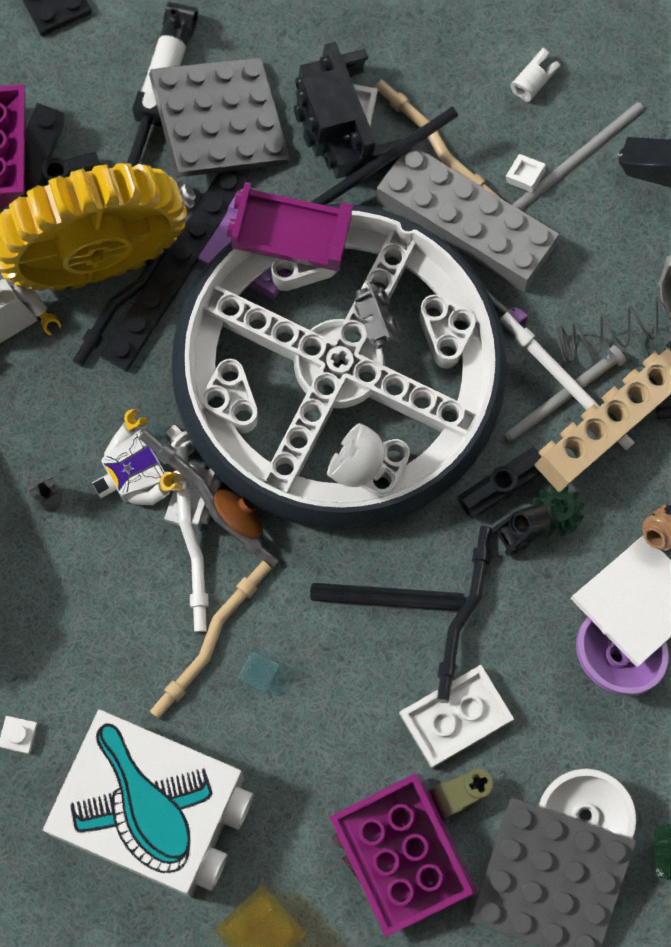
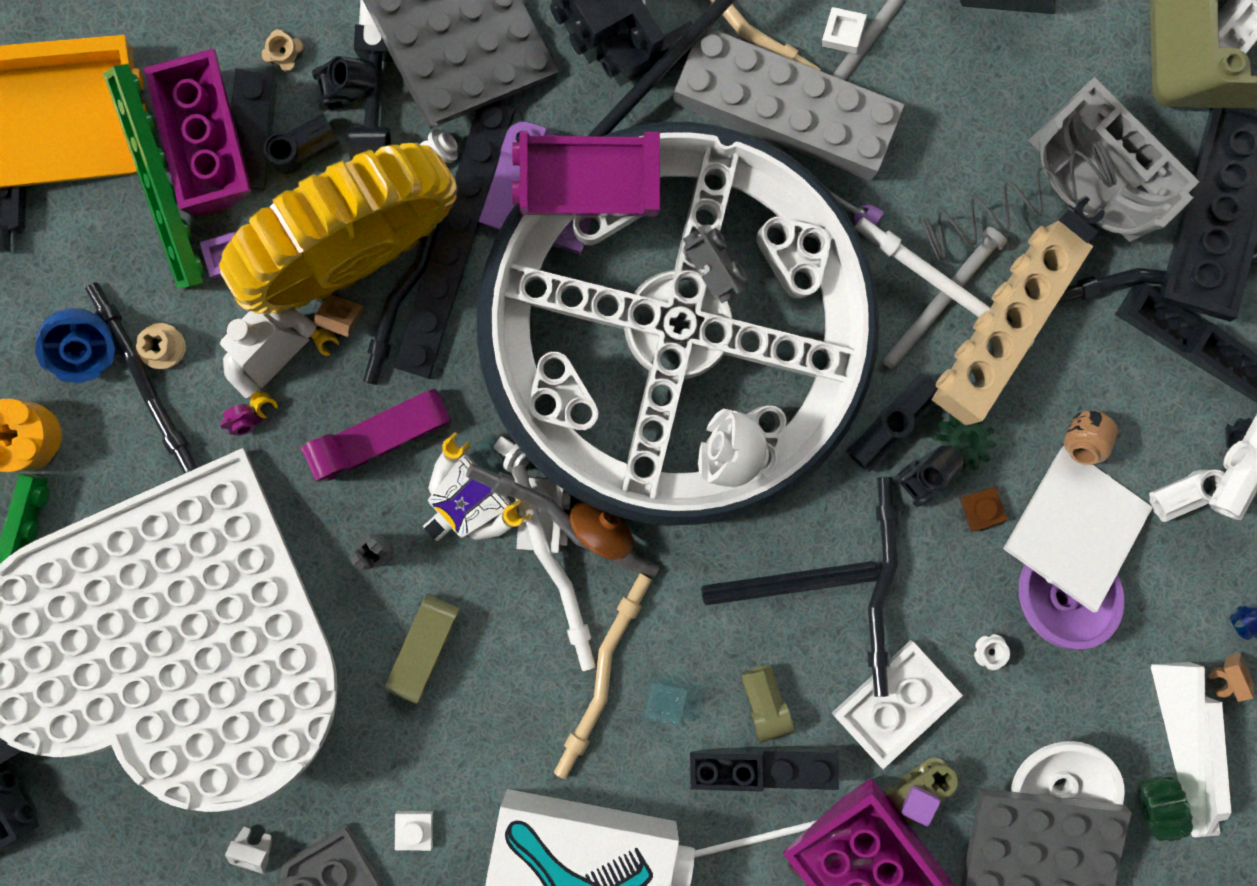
camera: 15 degrees left, 15 degrees up
none -> tan plate [262,30,304,72]
none -> magenta beam [300,389,452,482]
none -> black piece [312,56,377,111]
none -> medium nougat plate [314,294,363,337]
none -> olive beam [384,594,461,705]
none -> black slope [690,746,840,792]
none -> white axle [695,820,817,858]
none -> olive piece [741,664,795,743]
none -> medium lavender piece [901,785,940,826]
none -> reddish brown plate [959,486,1007,532]
none -> white plate [974,634,1010,670]

